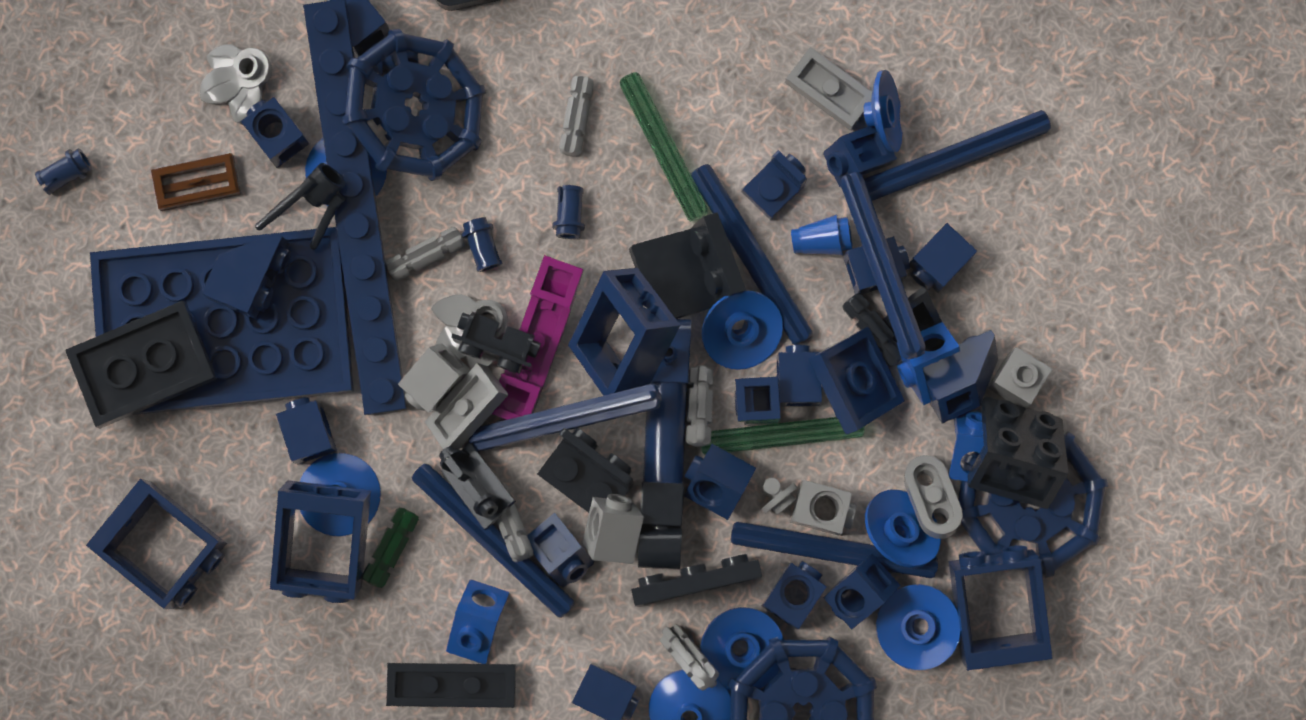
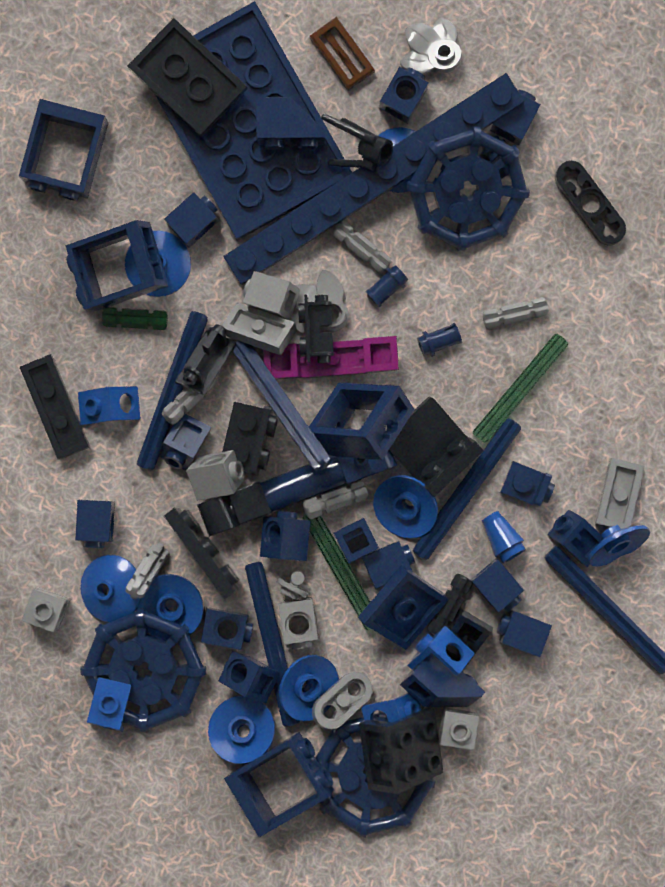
camera: 65 degrees right, 5 degrees up
dark blue axle [841,172,925,360] -> none

